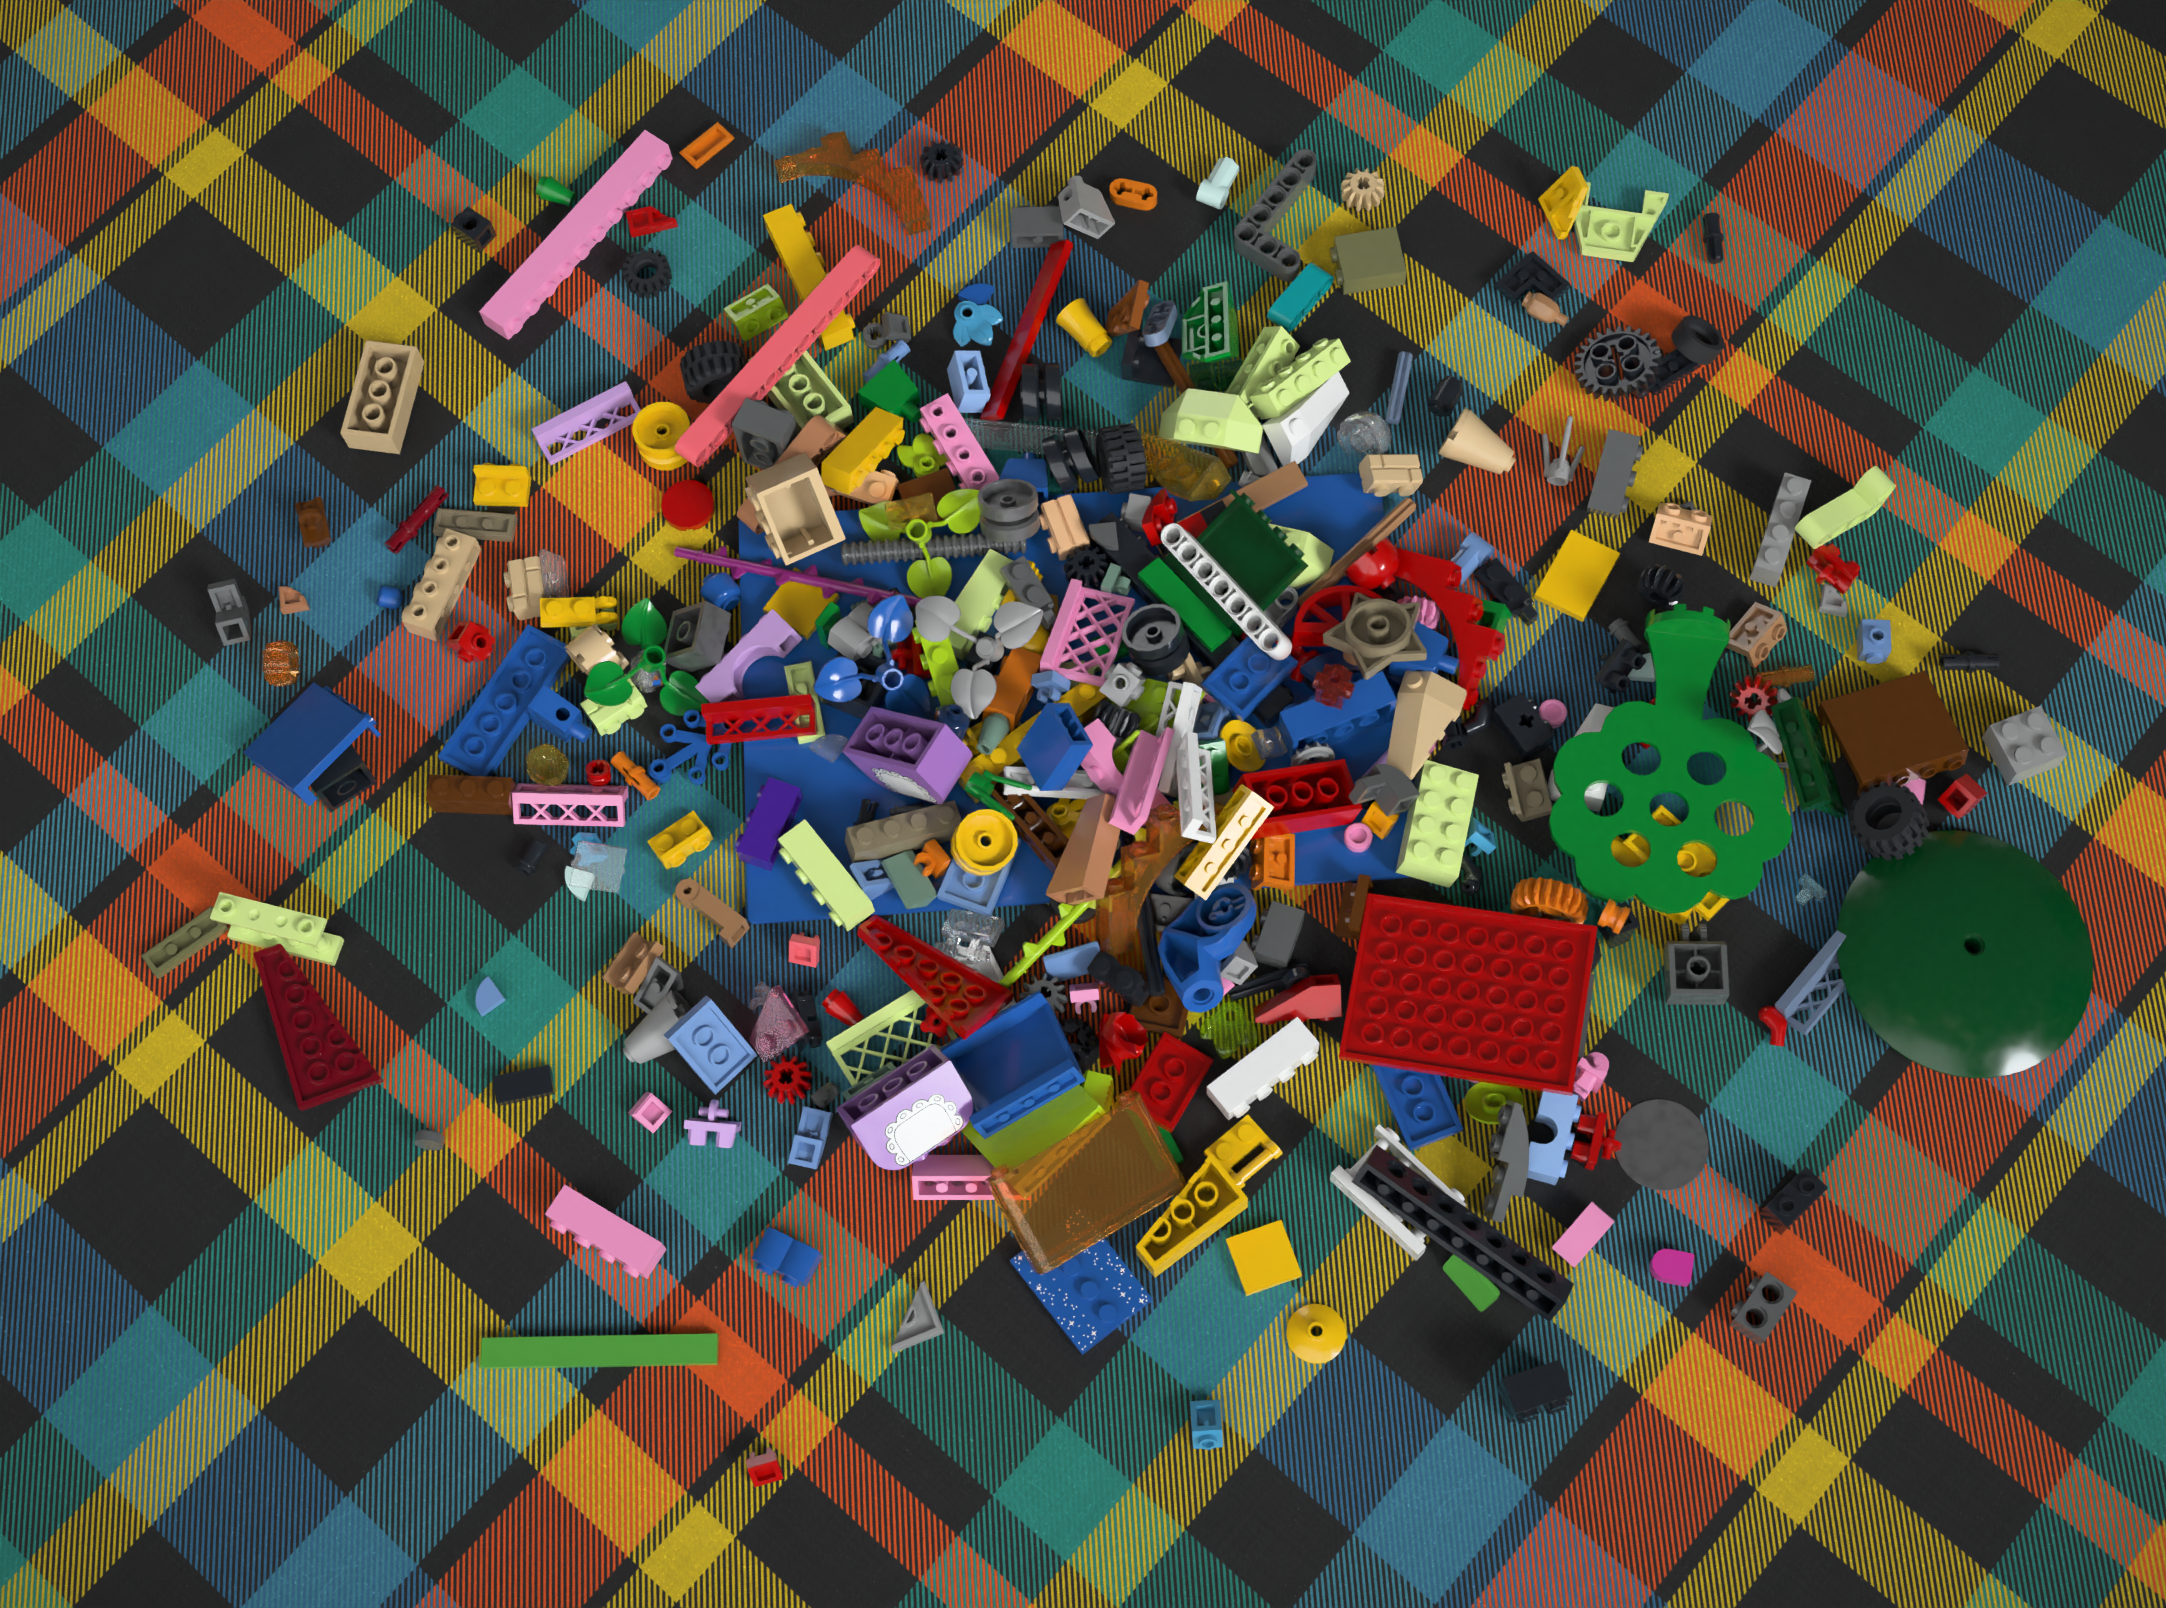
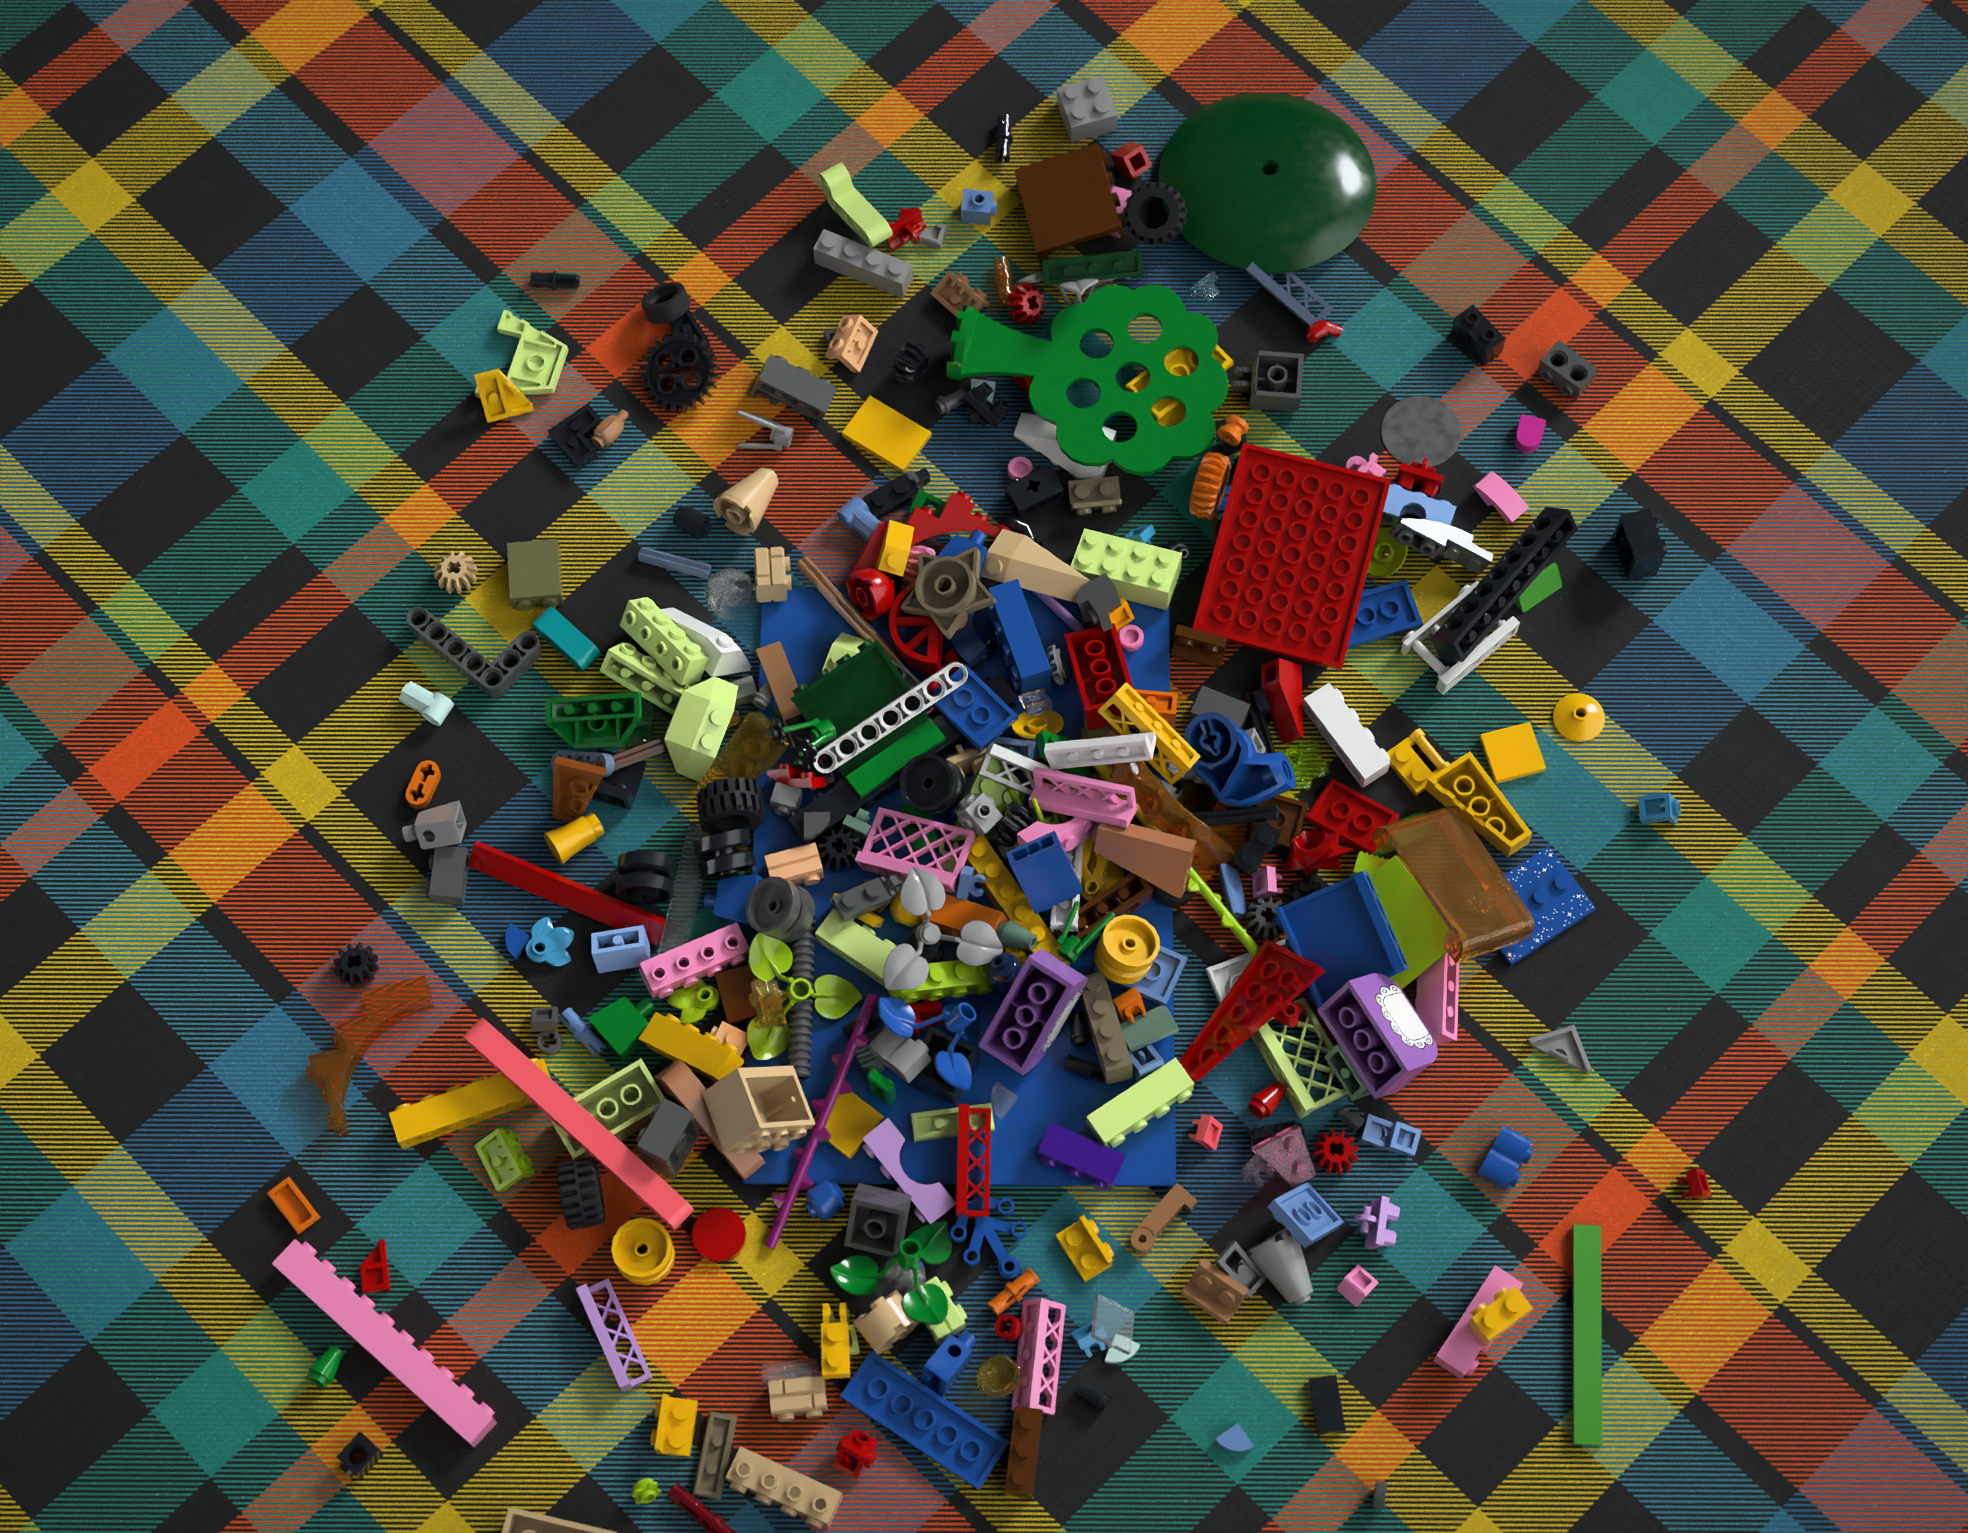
camera: 90 degrees left, 0 degrees up
black tyre [622,247,672,299] -> none
clear plate [934,909,1005,963] -> none
clear red brick [1312,664,1355,710] -> none
none -> lime plate [631,1478,661,1504]
none -> plant [769,717,837,771]
none -> yellow slope [876,520,914,577]
none -> yellow brick [1467,1286,1533,1347]

